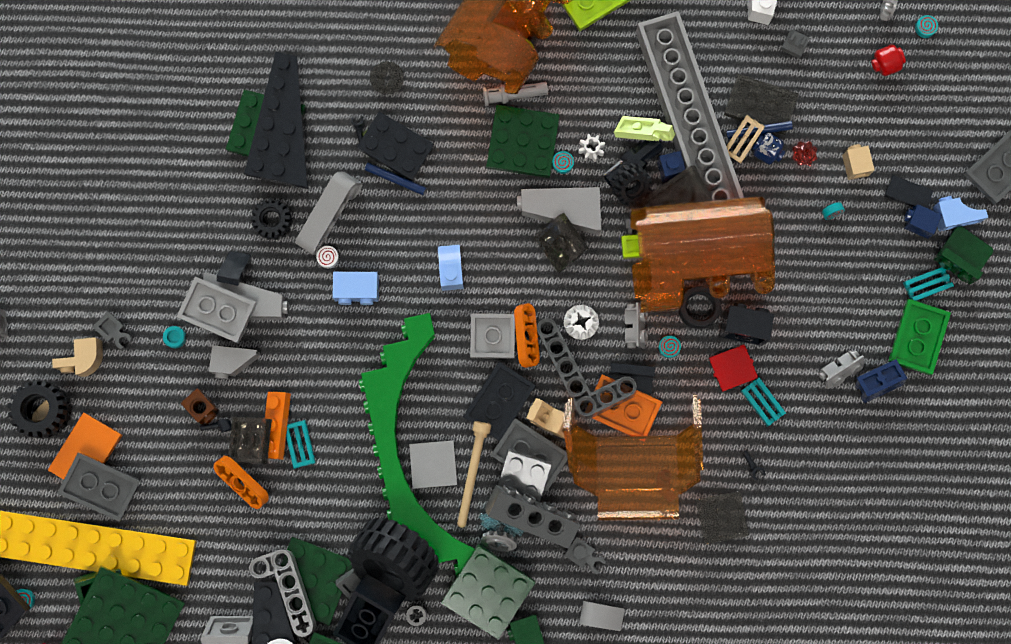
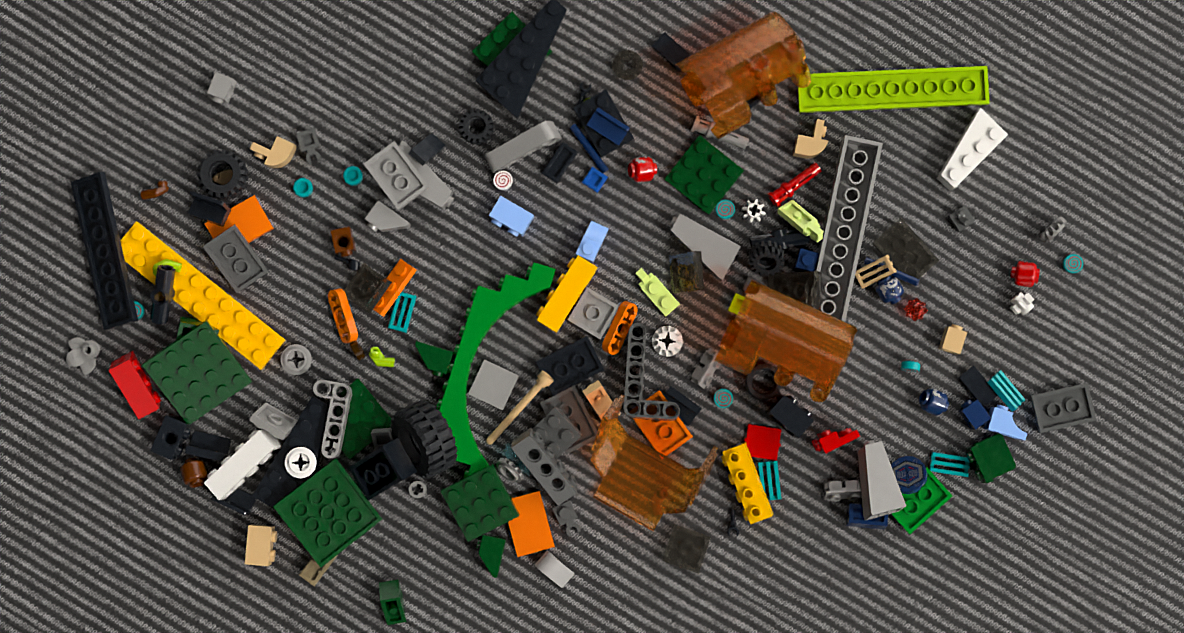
camera: 25 degrees right, 5 degrees up
none -> black piece [150,265,176,324]
none -> lime arm [152,259,182,276]
none -> black panel [188,191,231,227]
none -> light grey gear [281,344,312,375]
none -> teal tile [293,178,313,198]
none -> dark brown tile [350,341,366,361]
none -> lime arm [369,347,395,367]
none -> dark green slope [415,341,454,377]
none -> orange tile [508,491,555,557]
none -> yellow brick [536,255,598,333]
none -> black tile [541,142,578,184]
none -> blue tile [582,167,608,193]
none -> dark blue panel [586,107,630,146]
none -> red head [628,157,657,182]
none -> yellowish green hinge [636,268,680,317]
none -> black tile [652,32,693,72]
none -> yellow brick [721,442,774,524]
none -> red pin [767,162,822,207]
none -> tan brick [792,119,828,159]
none -> red plate [811,428,861,454]
none -> light grey slope [858,440,906,520]
none -> dark blue tile [891,456,928,494]
none -> dark blue head [919,388,949,416]
none -> teal tile [988,370,1025,412]
none -> white gear [1010,292,1034,316]

